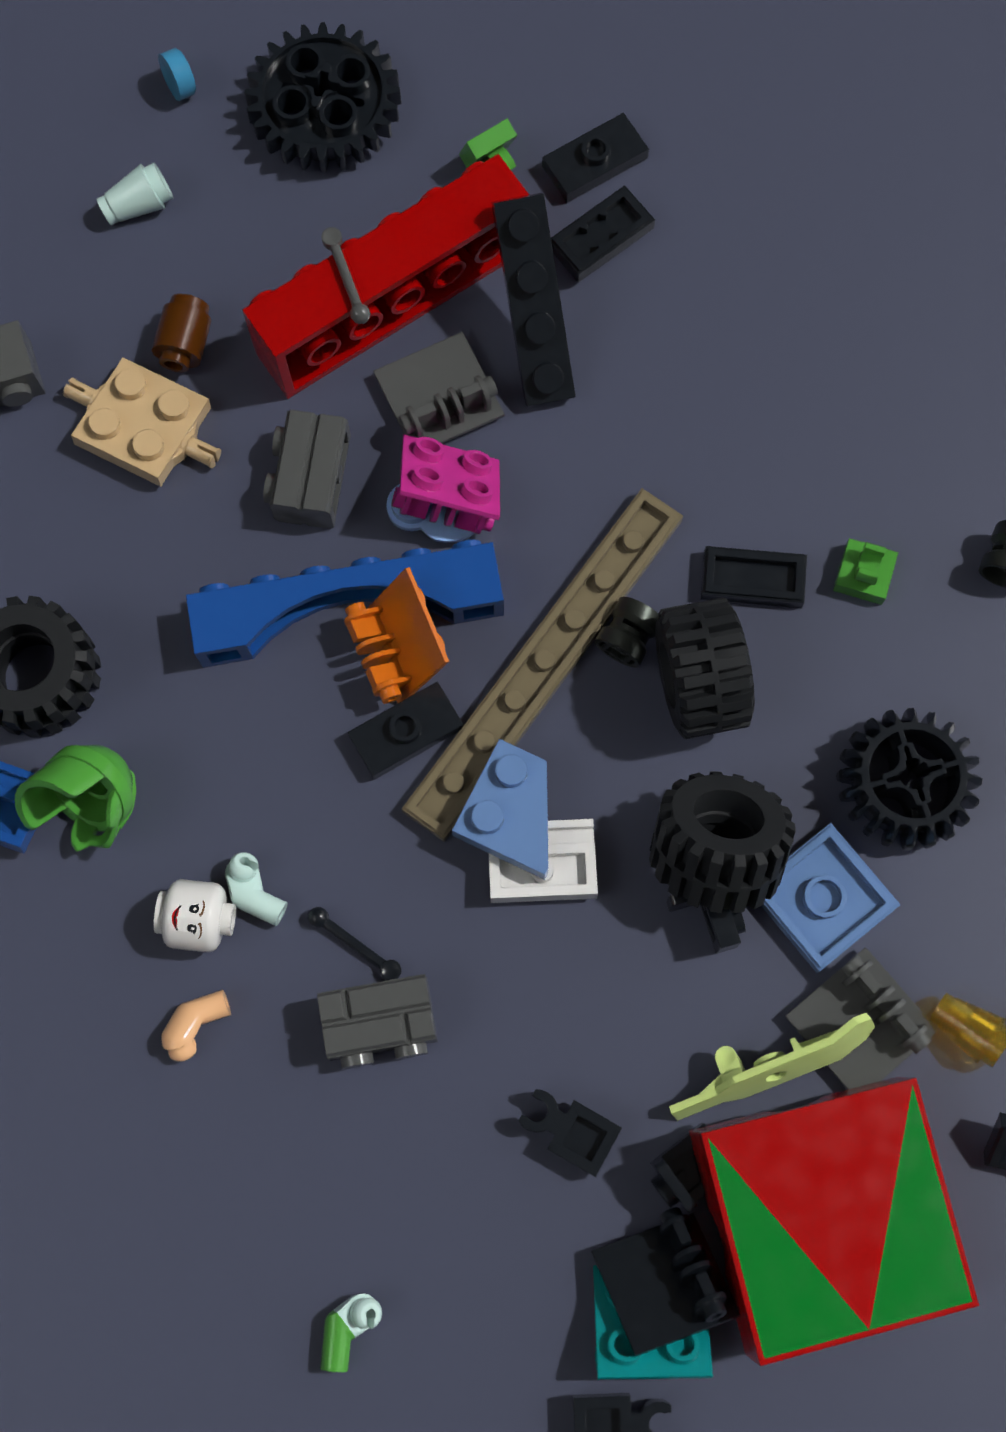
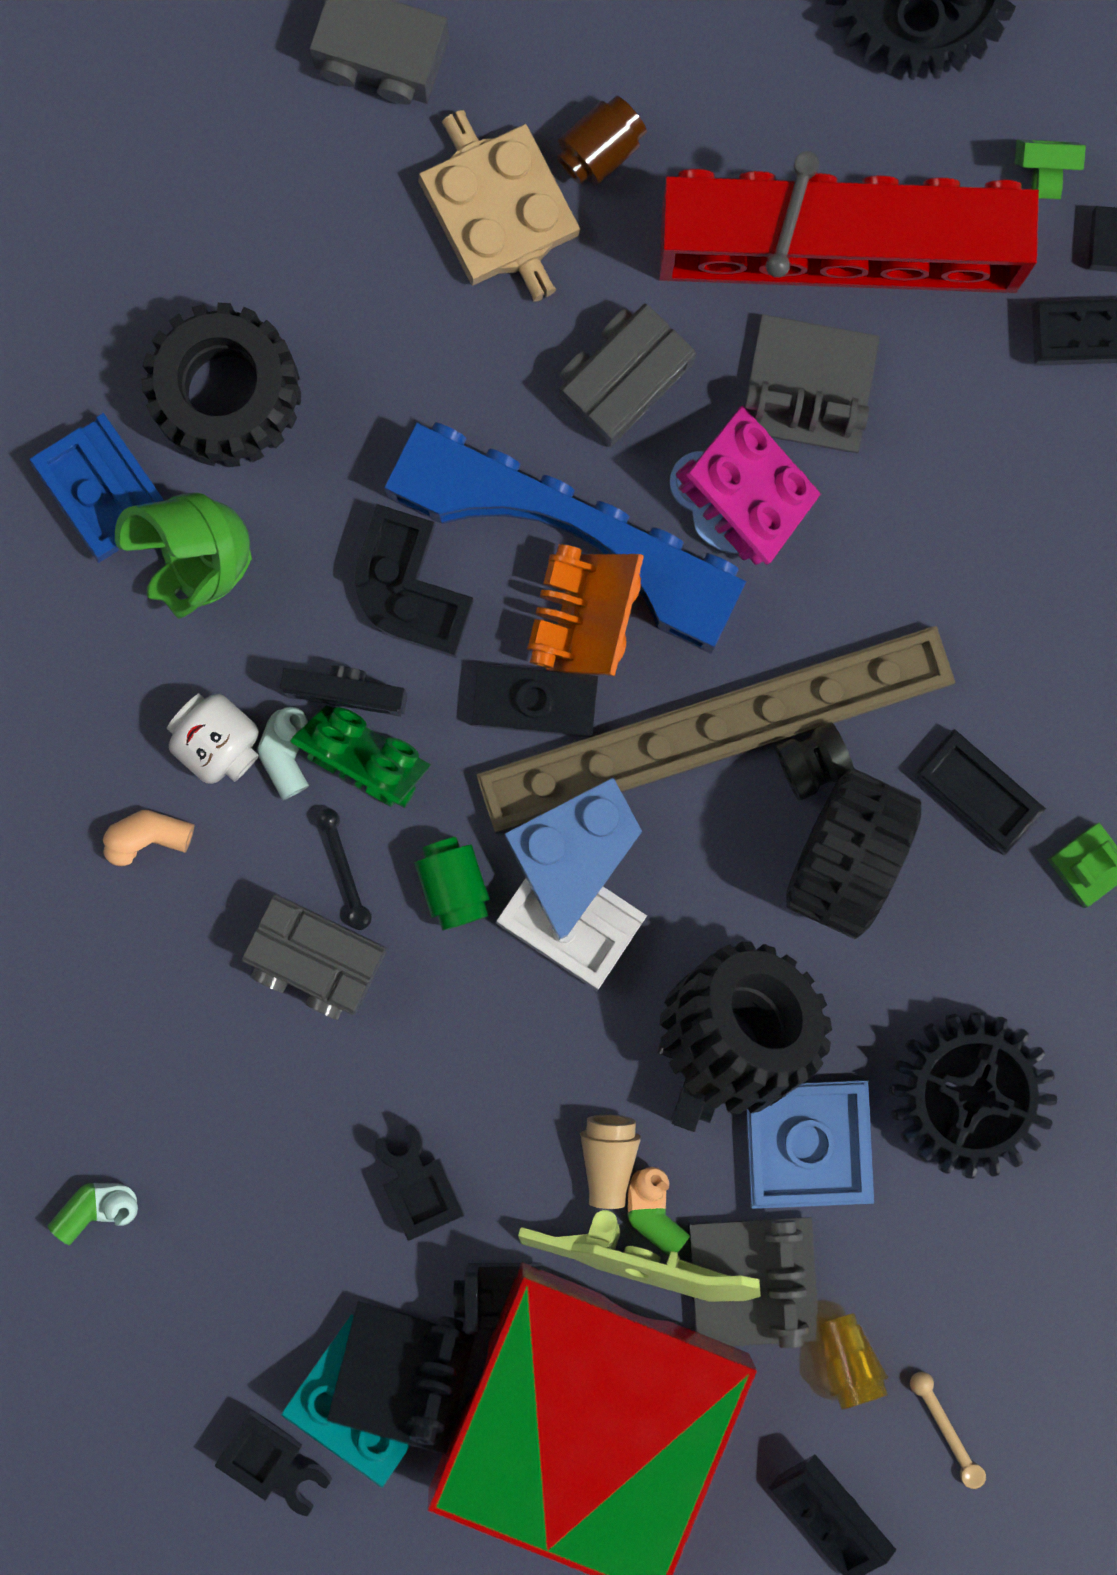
camera: 35 degrees right, 10 degrees up
black plate [491,193,576,406] -> none
none -> black plate [280,665,408,717]
none -> green hinge [290,705,431,808]
none -> black plate [355,504,474,658]
none -> green brick [414,837,490,931]
none -> tan cone [580,1115,641,1209]
none -> arm [627,1167,690,1257]

